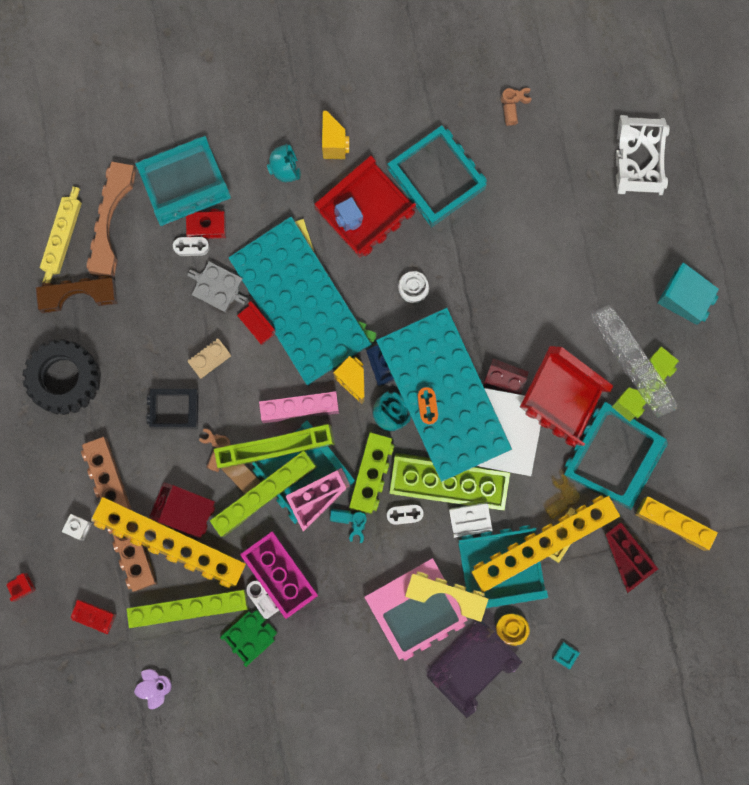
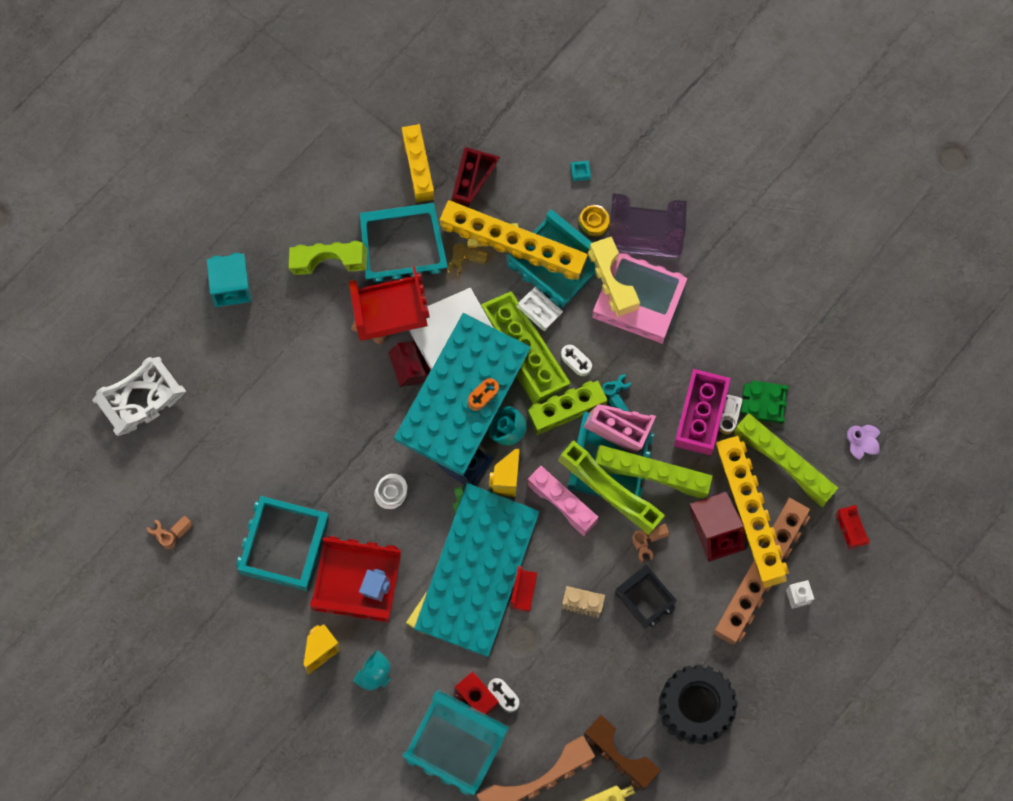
camera: 130 degrees left, 10 degrees down
red panel [6,573,36,602] -> none
light grey plate [187,261,248,313] -> none
medium nougat slope [221,464,261,494] -> none
clear beam [591,304,677,418] -> none

